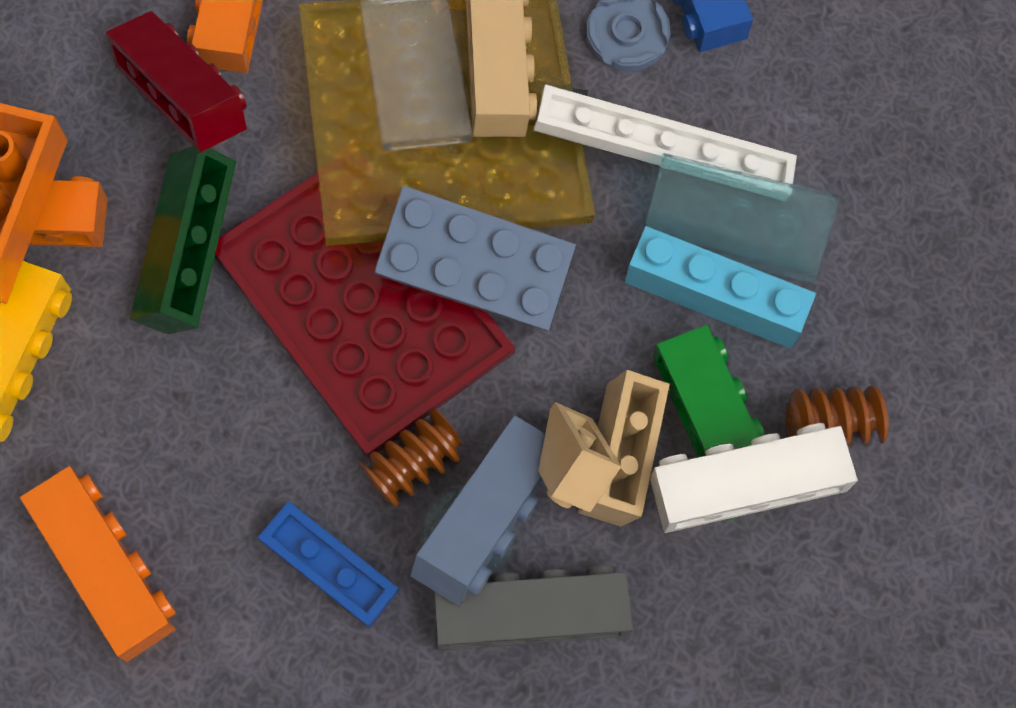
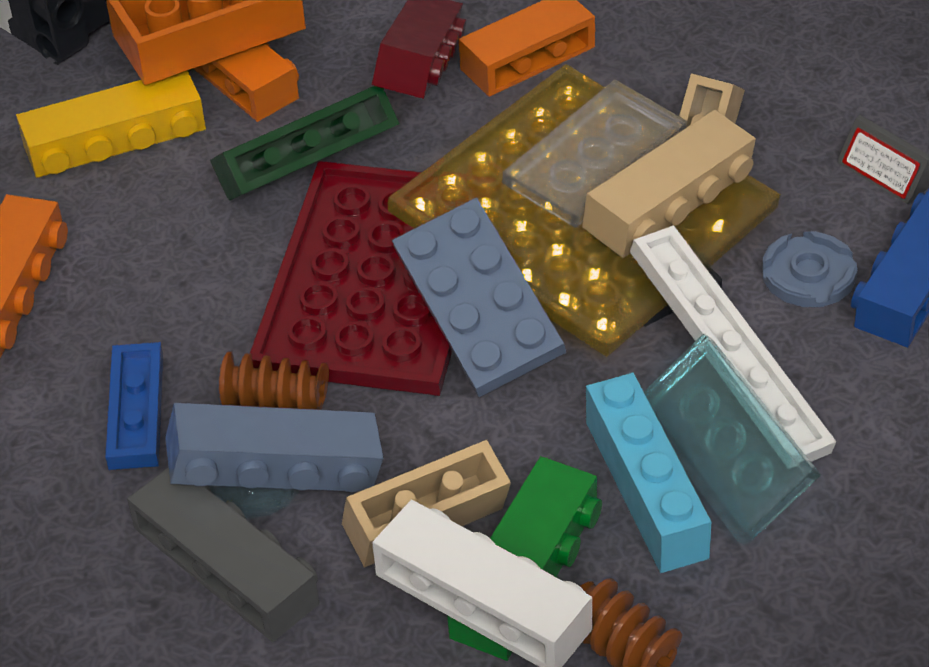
camera: 55 degrees right, 25 degrees down
tan slope [538,402,621,512] -> none

